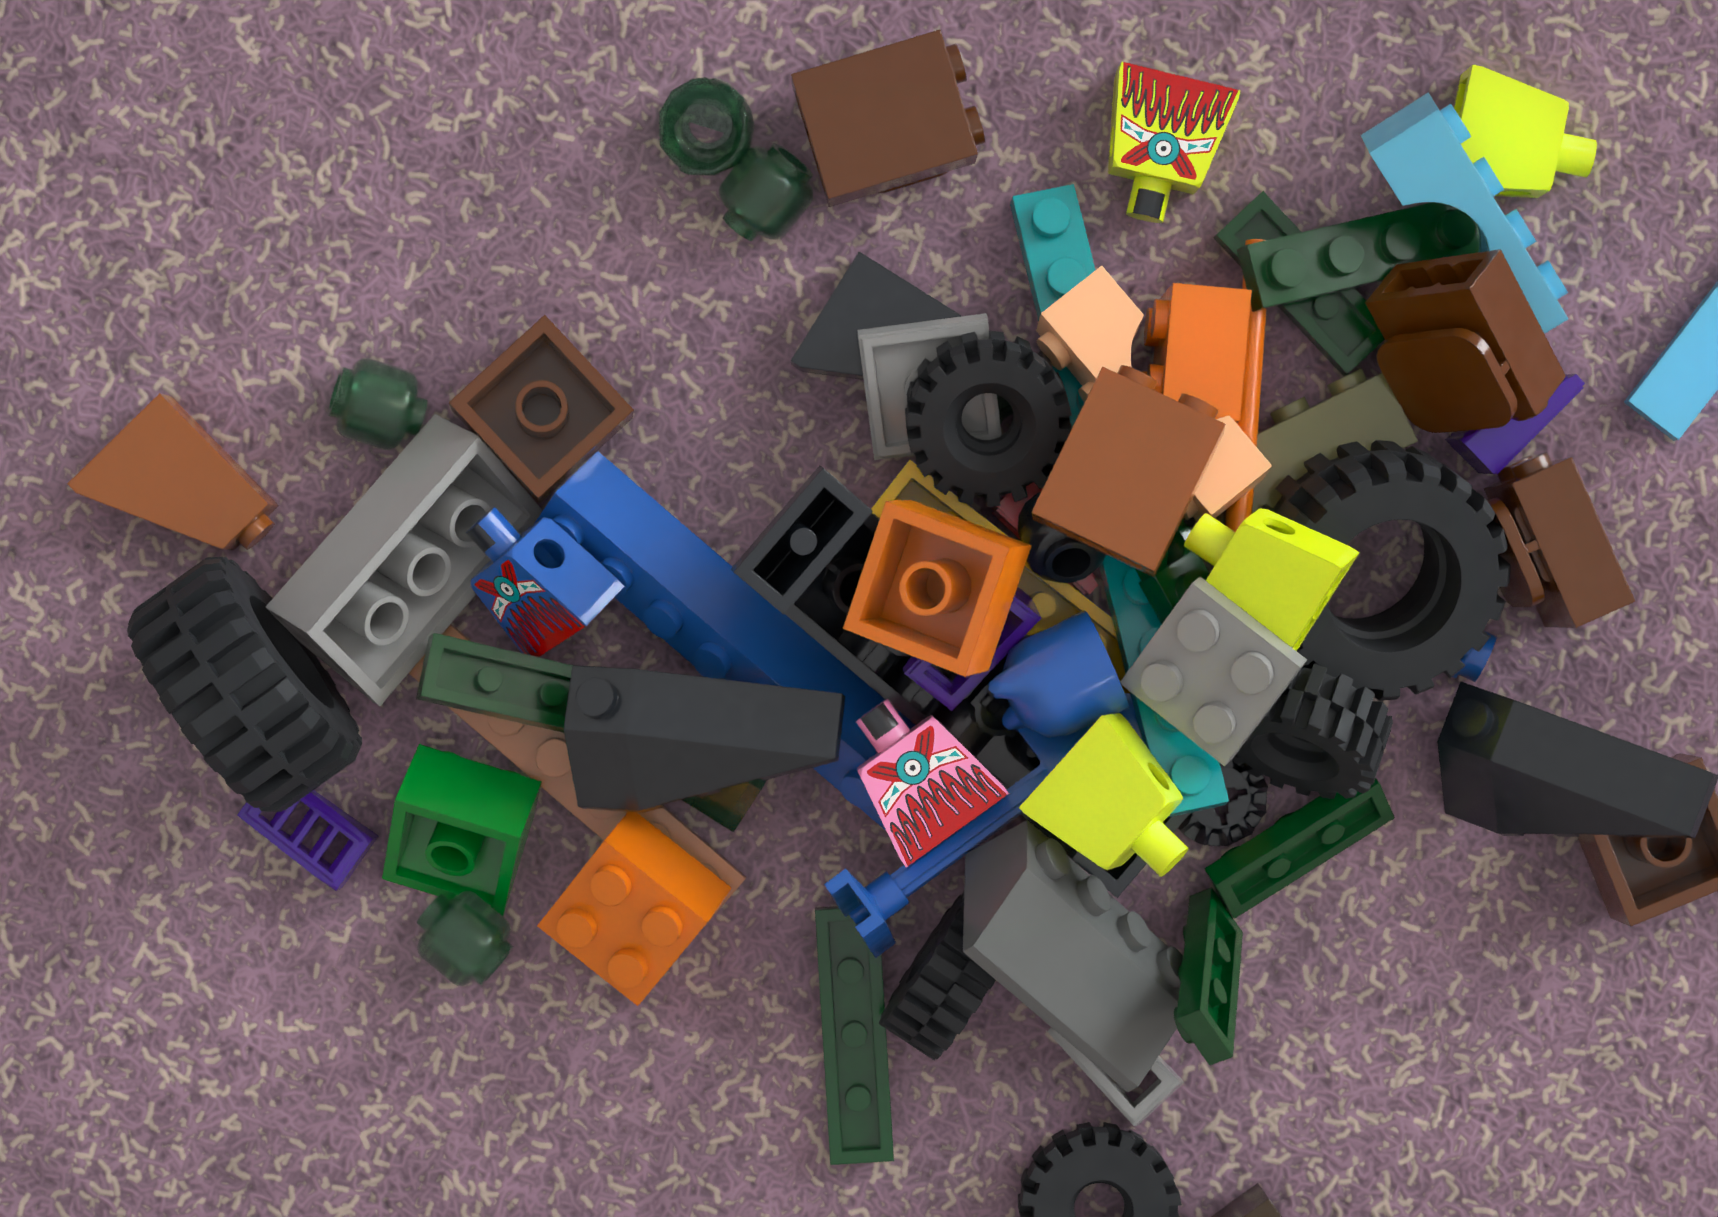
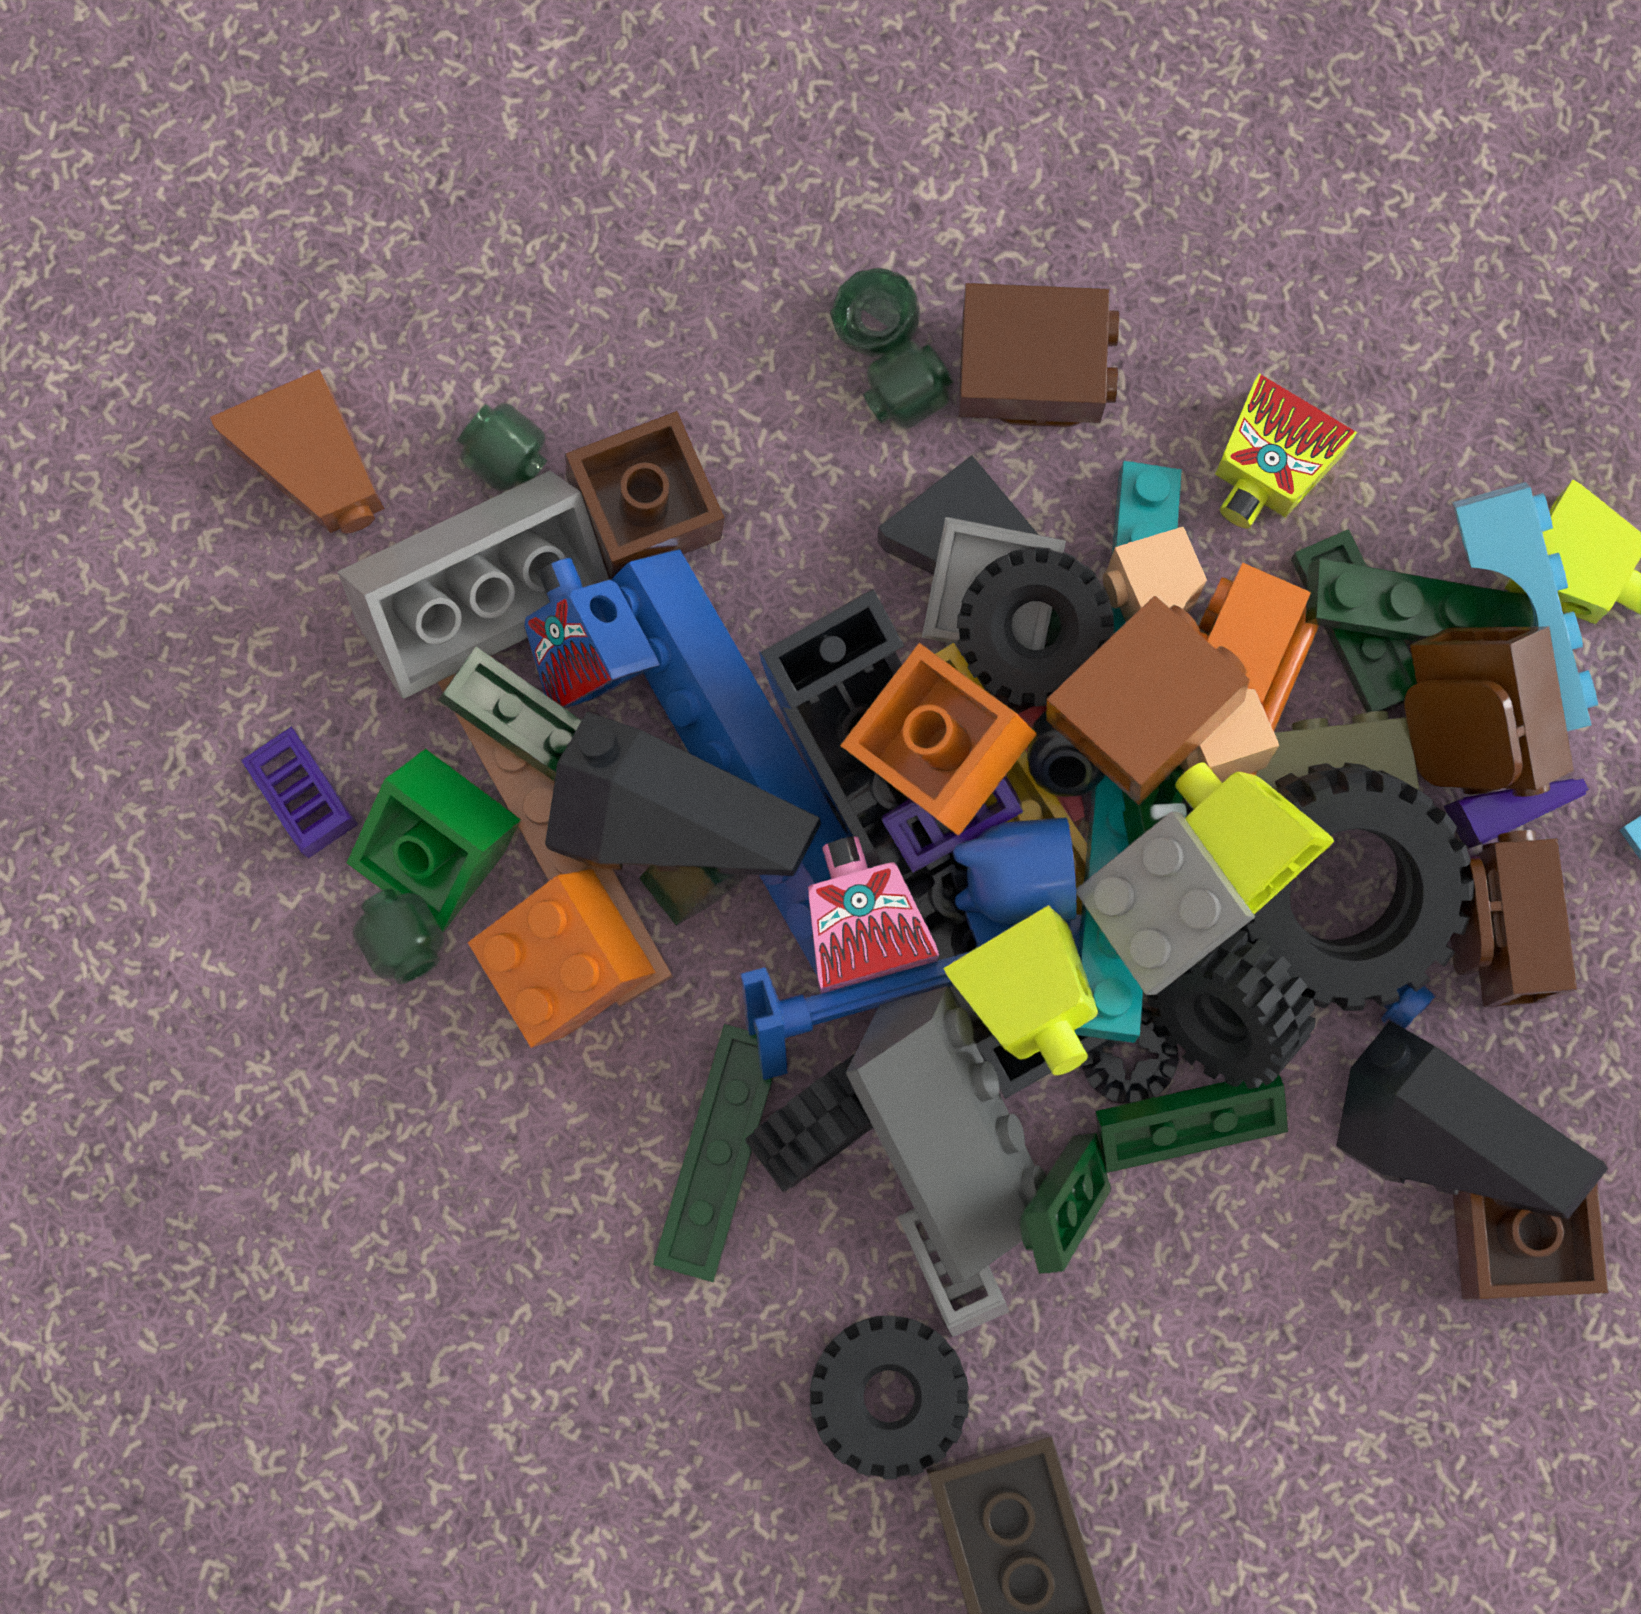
camera: 15 degrees right, 10 degrees down
black tyre [127,557,362,812] -> none

